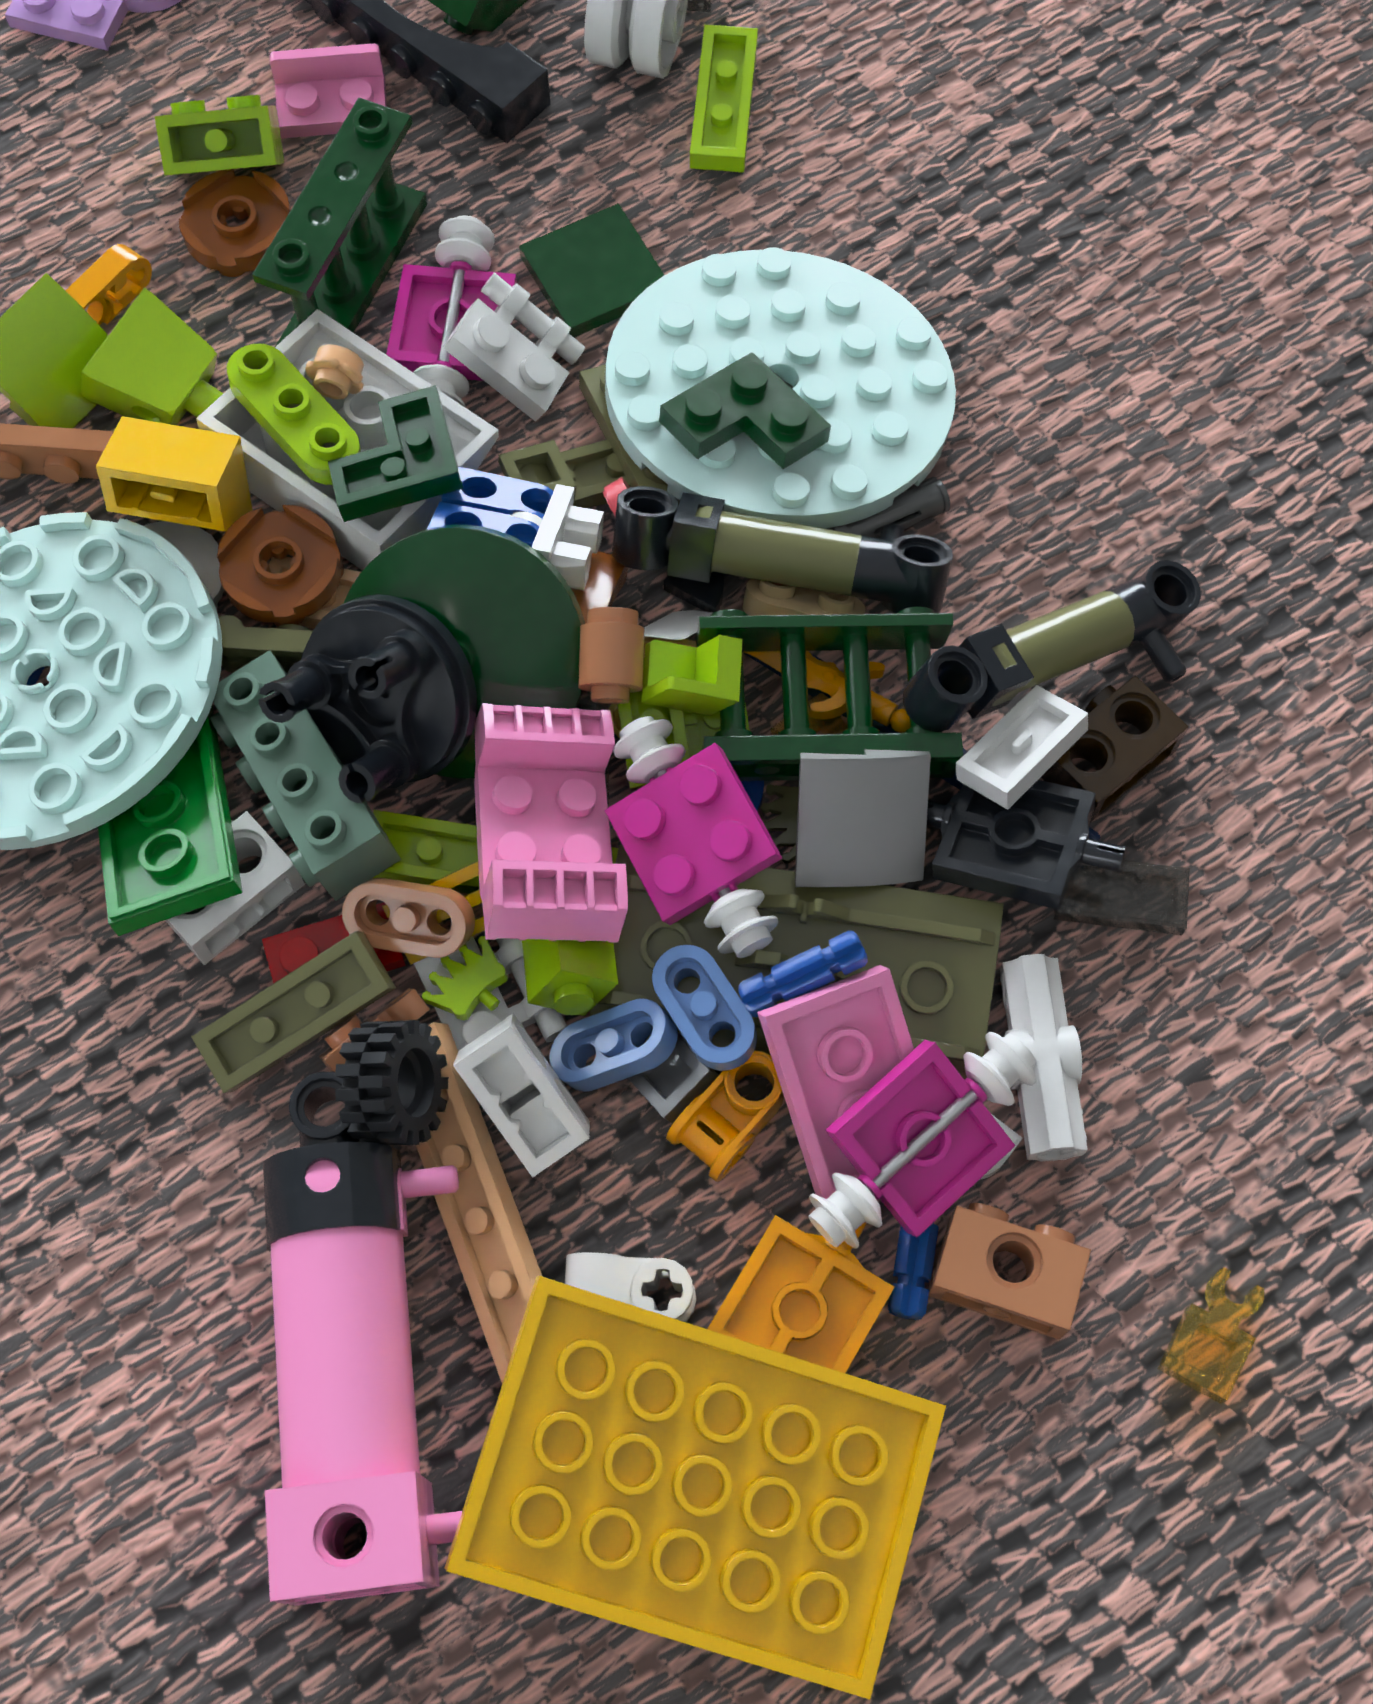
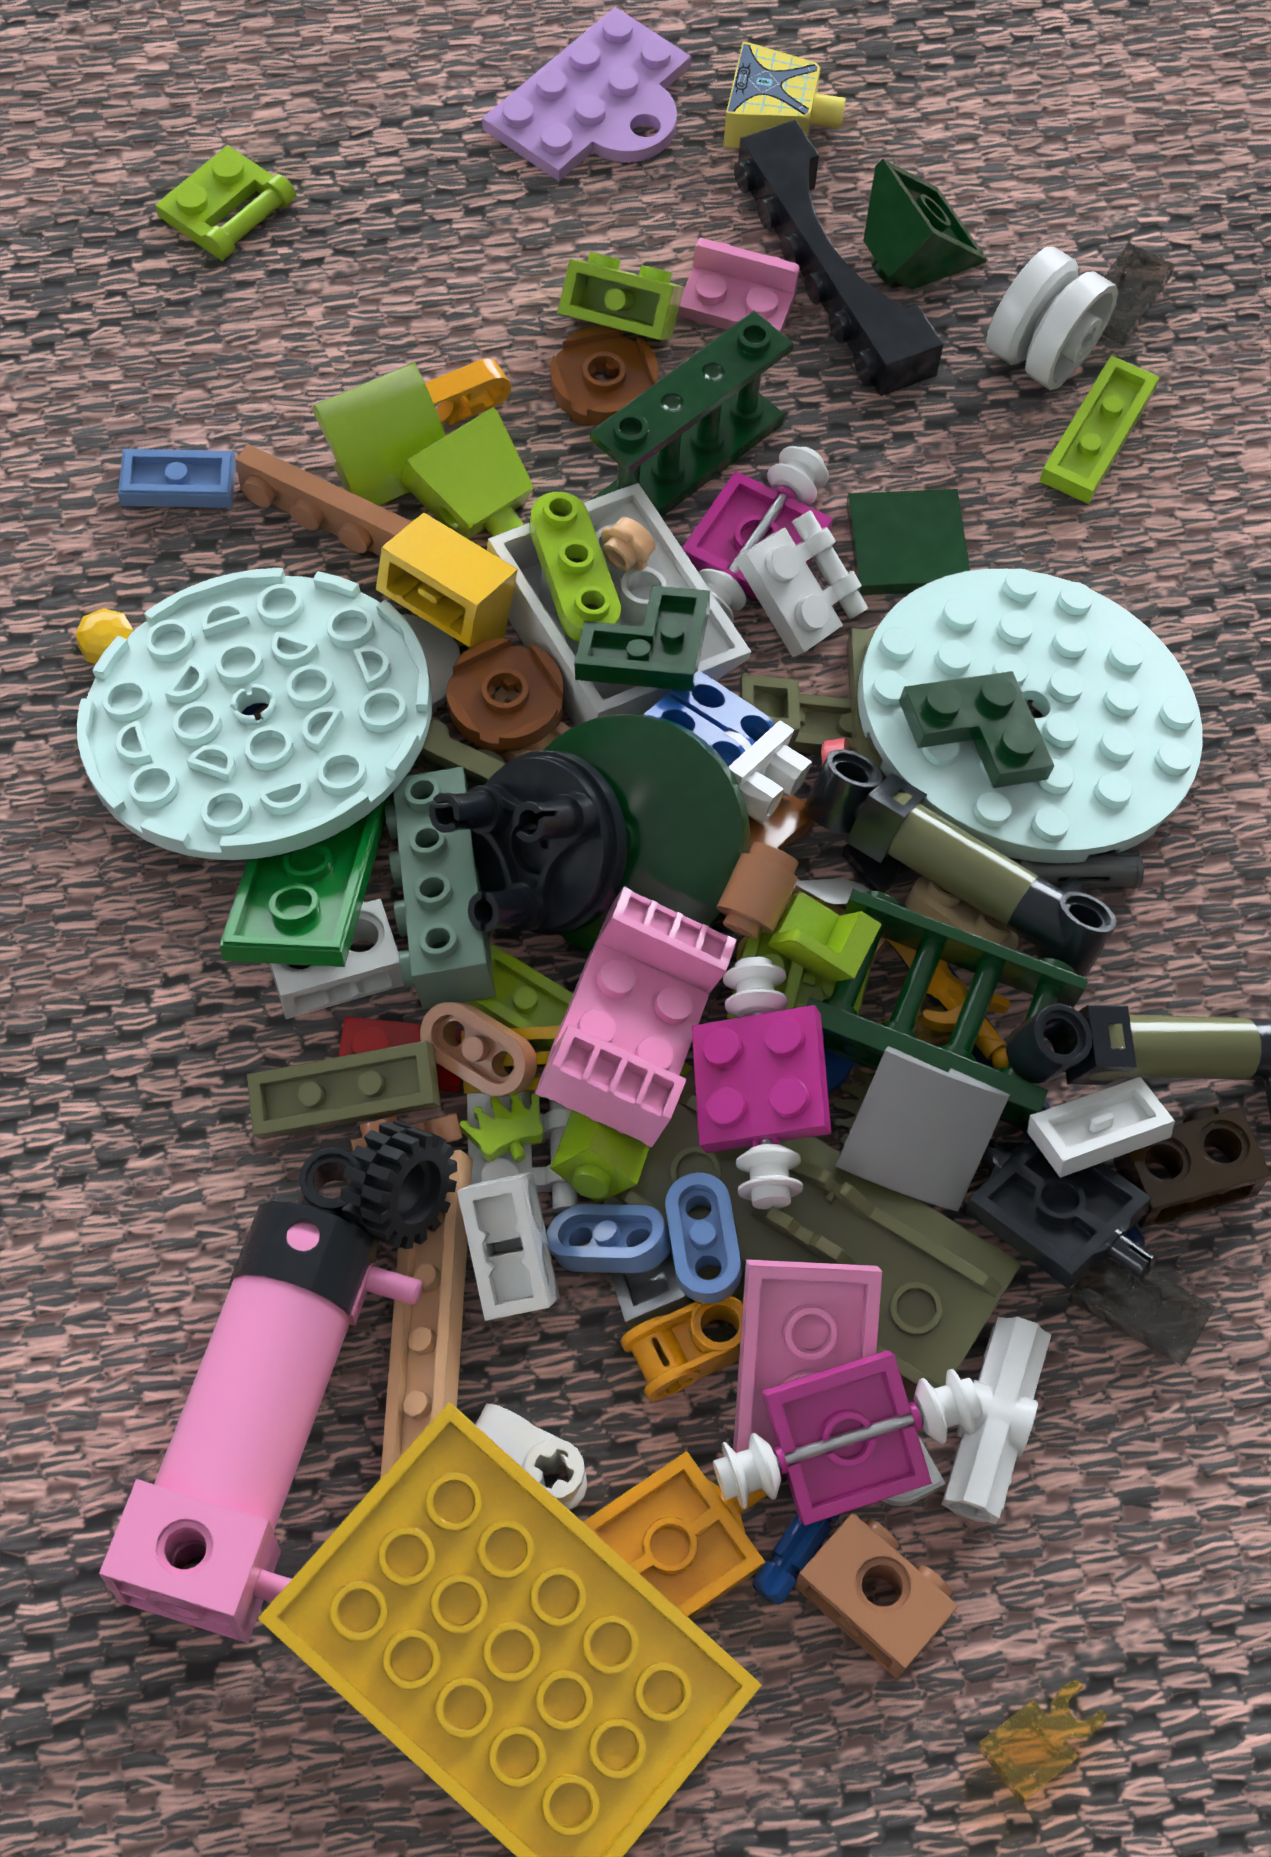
camera: 20 degrees right, 5 degrees down
blue axle [738,931,868,1017] -> none

